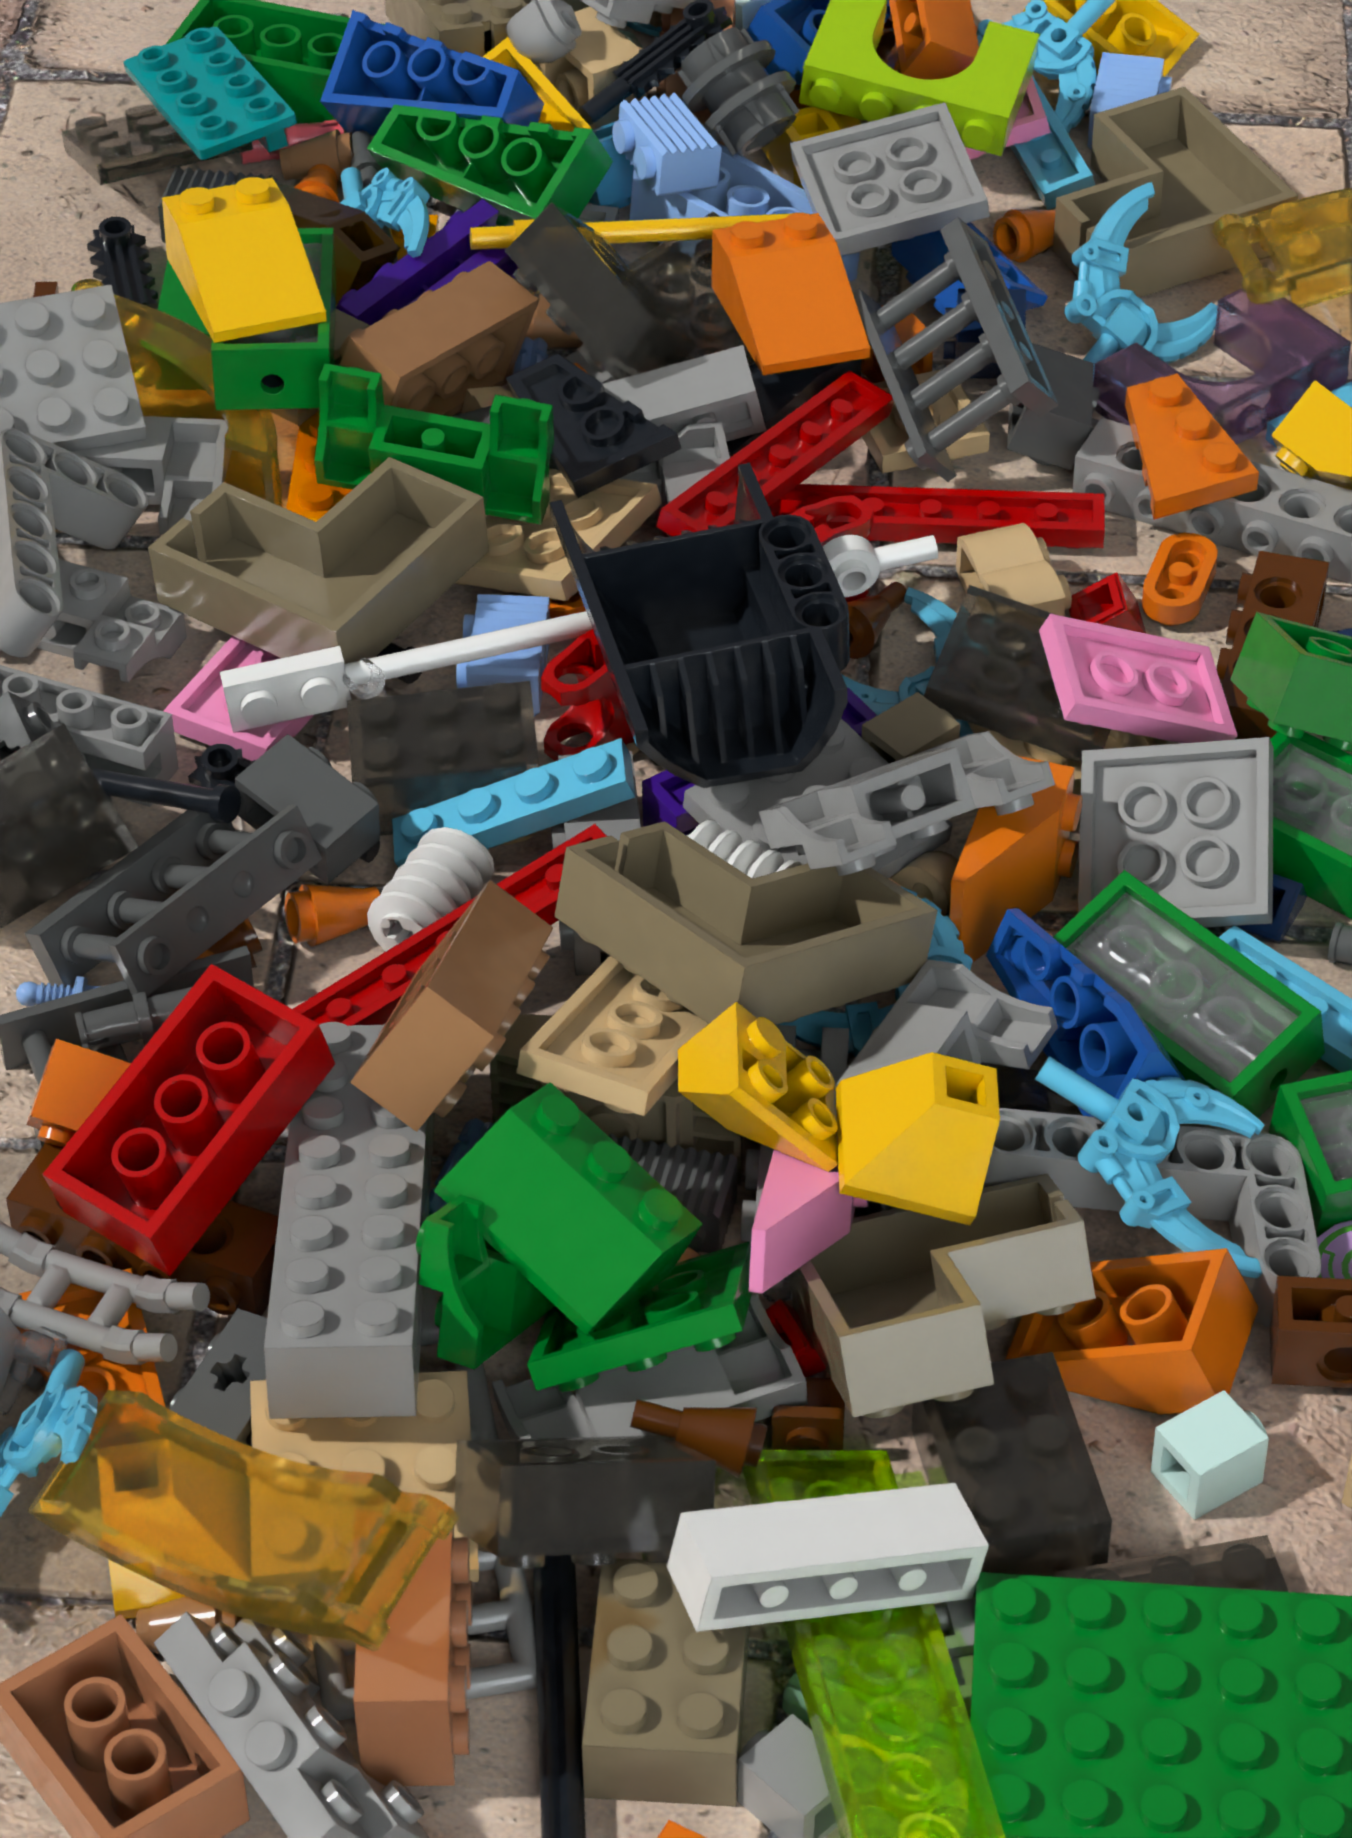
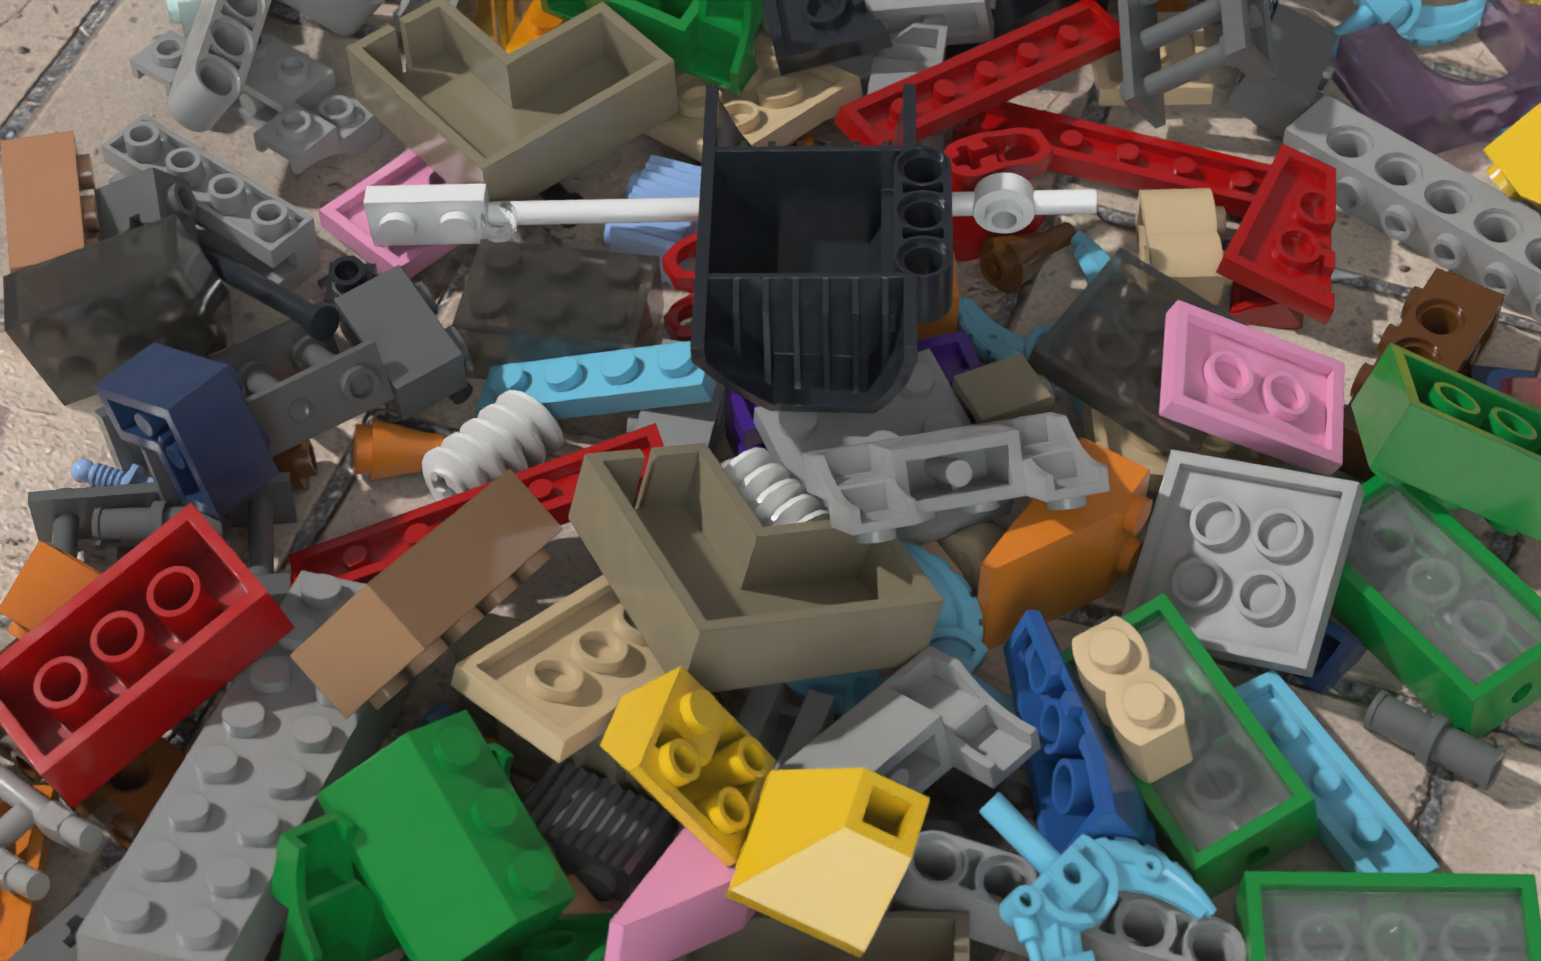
camera: 15 degrees right, 5 degrees up
orange wing [1125,373,1259,520] -> none
orange plate [1142,533,1218,626] -> none
none -> dark blue brick [94,342,279,518]
none -> tan brick [1072,616,1193,784]
none -> red wing [1216,143,1336,325]

